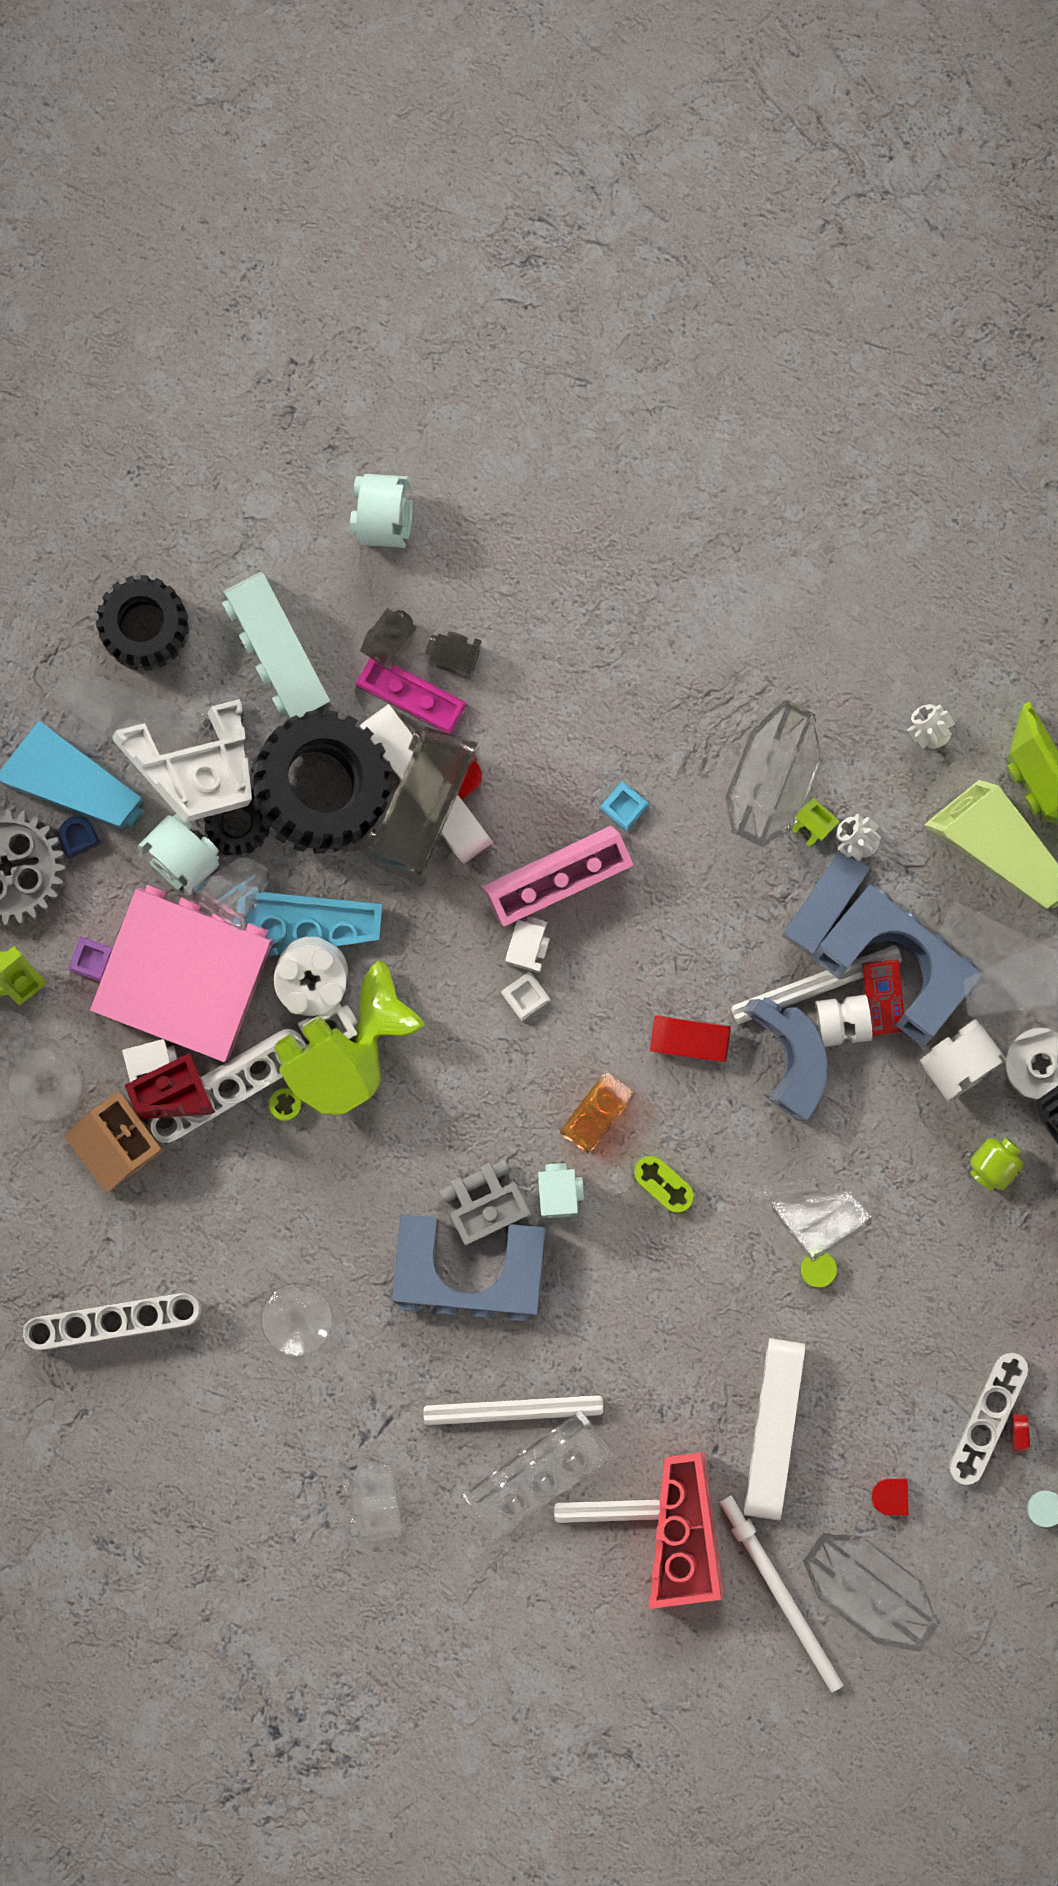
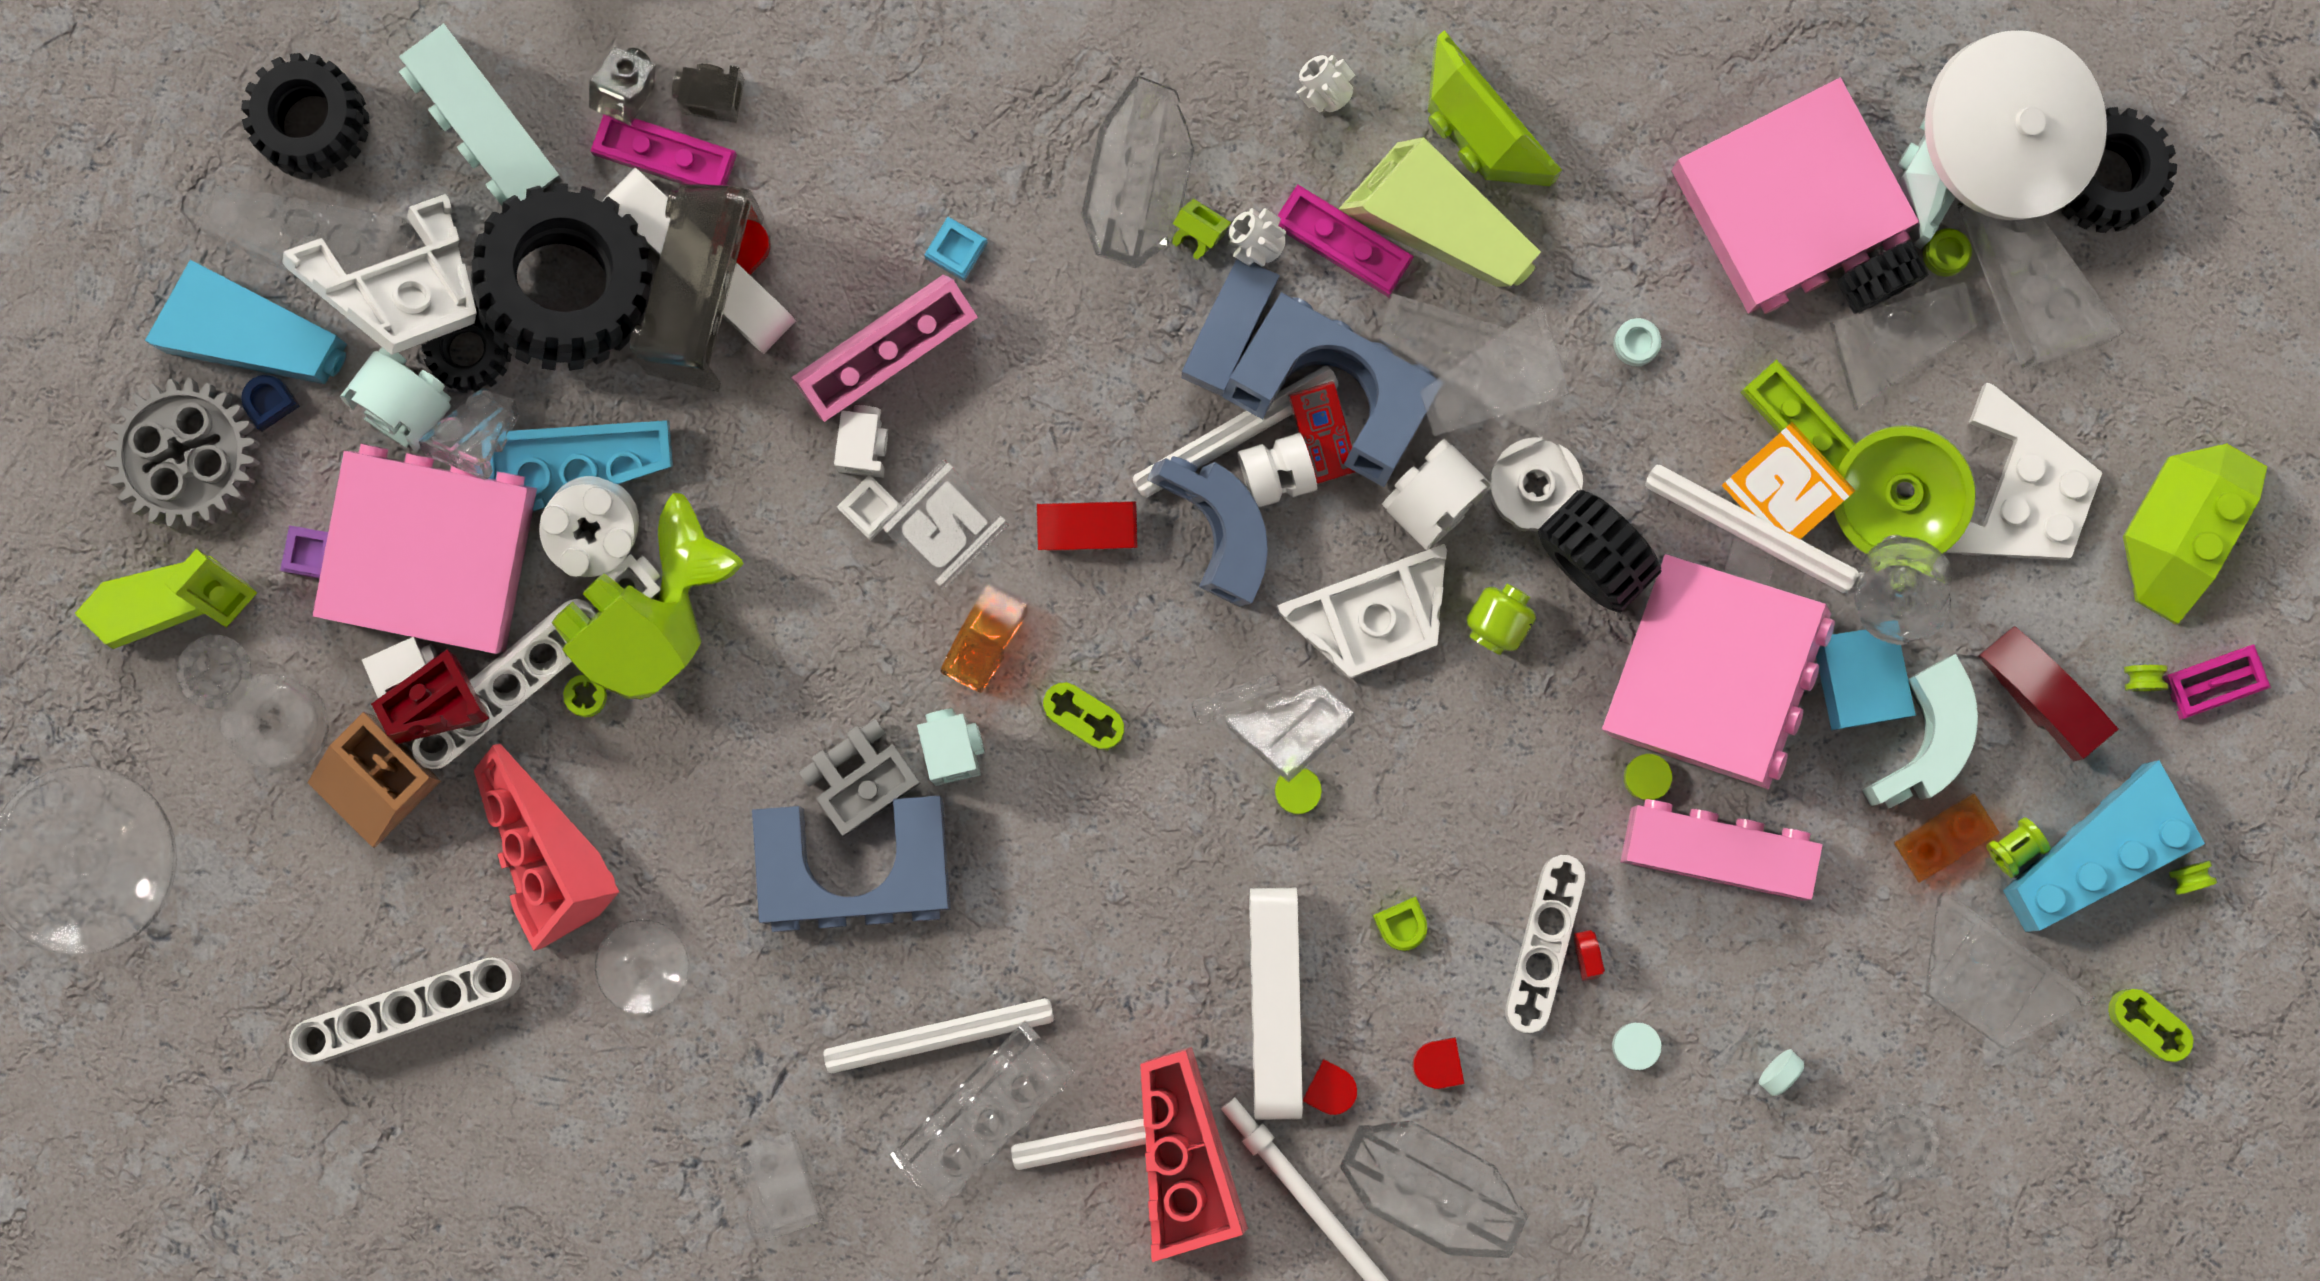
camera: 15 degrees left, 0 degrees up
none -> coral wedge [474,744,619,951]
none -> clear tile [878,459,1009,590]
none -> white wing [1276,544,1447,679]
none -> dark pink tile [1277,184,1414,298]
none -> red tile [1302,1059,1357,1115]
none -> lime tile [1372,896,1427,951]

